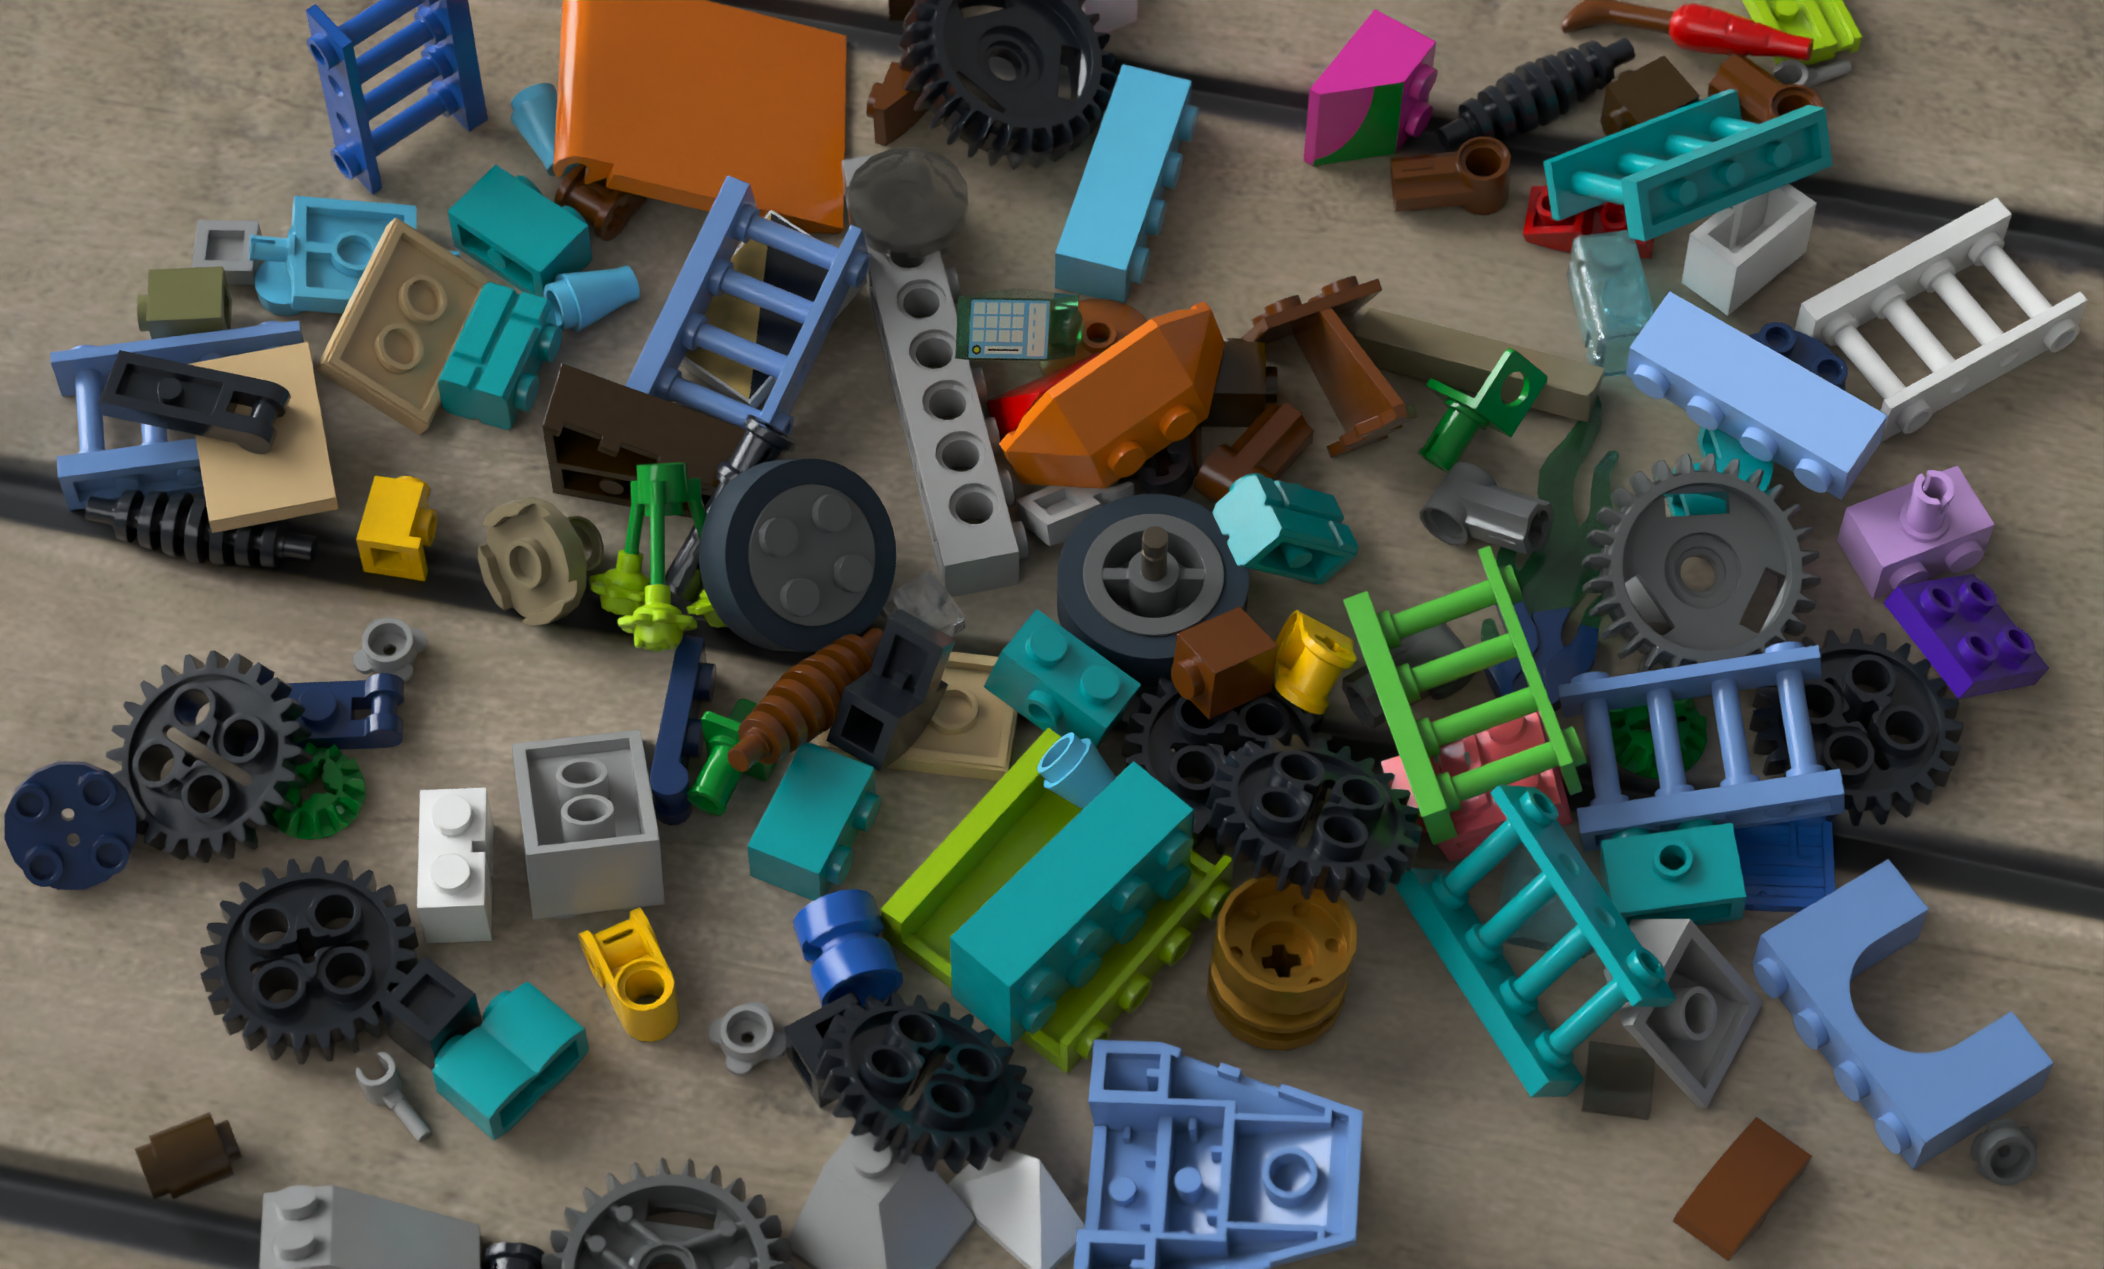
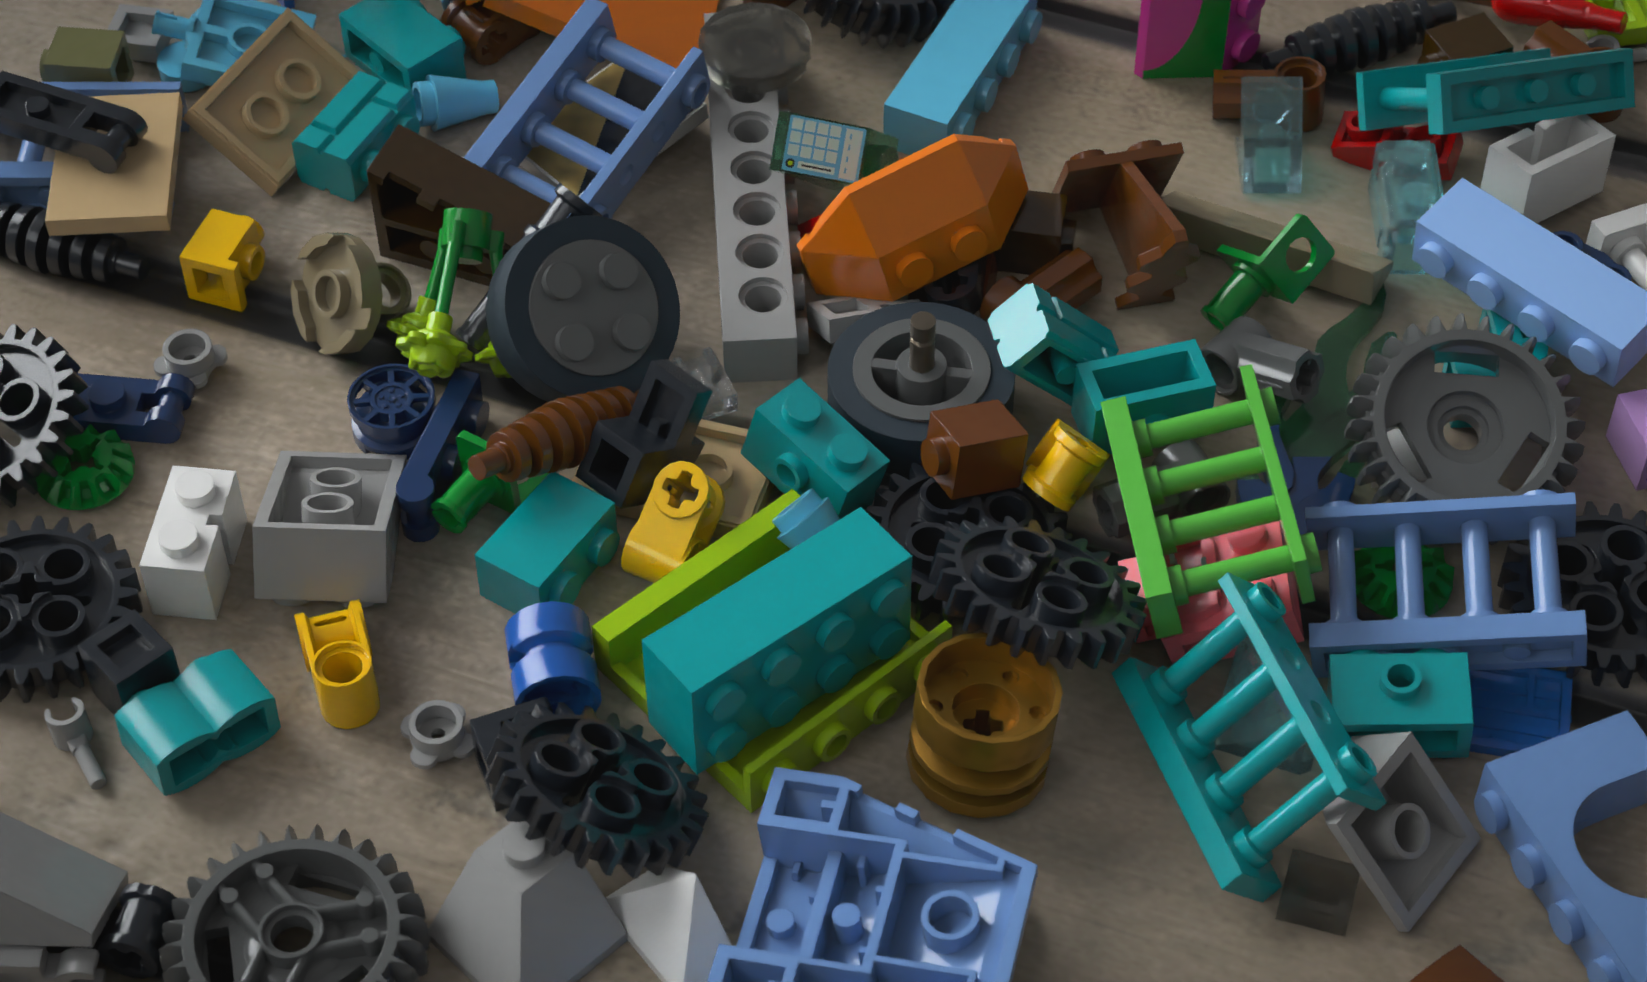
camera: 10 degrees right, 10 degrees down
none -> dark blue wheel [347,364,436,460]
none -> yellow piece [621,461,726,583]
none -> teal brick [1071,339,1217,455]
none -> clear light blue slope [1235,77,1303,194]

